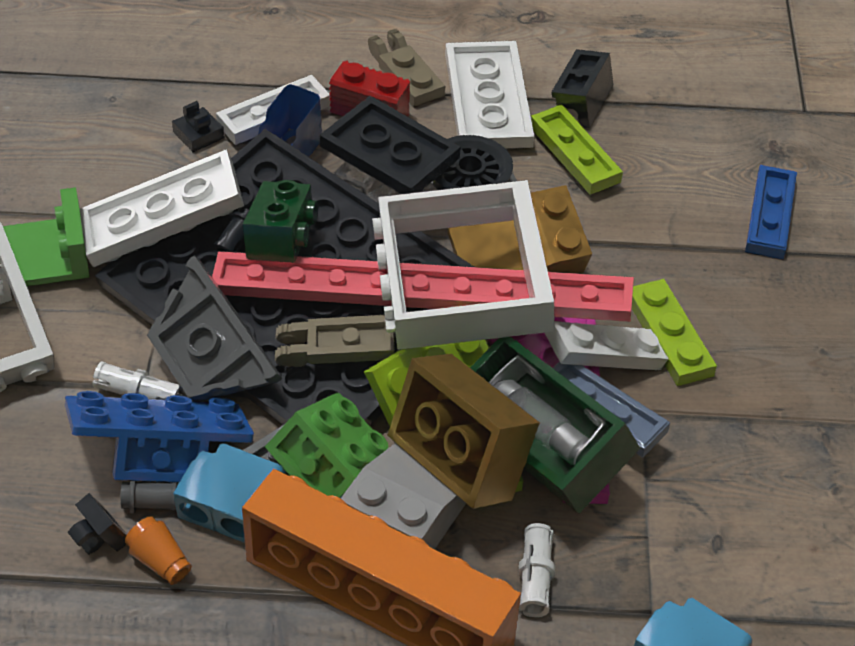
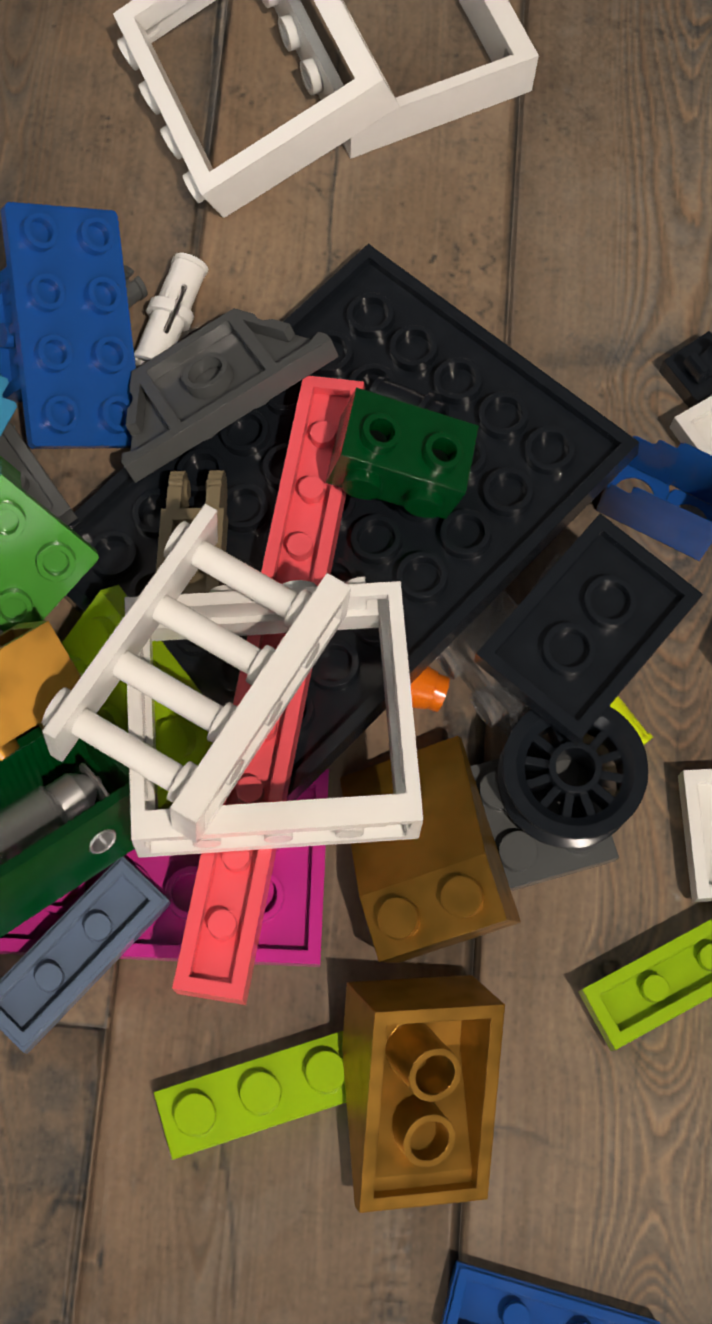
camera: 90 degrees right, 25 degrees up
bright green bracket [3,187,90,286] -> none
white plate [80,149,244,267] -> none
white plate [545,321,668,370] -> none
none -> white fence [42,504,351,843]
none -> pearl gold slope [342,975,505,1213]

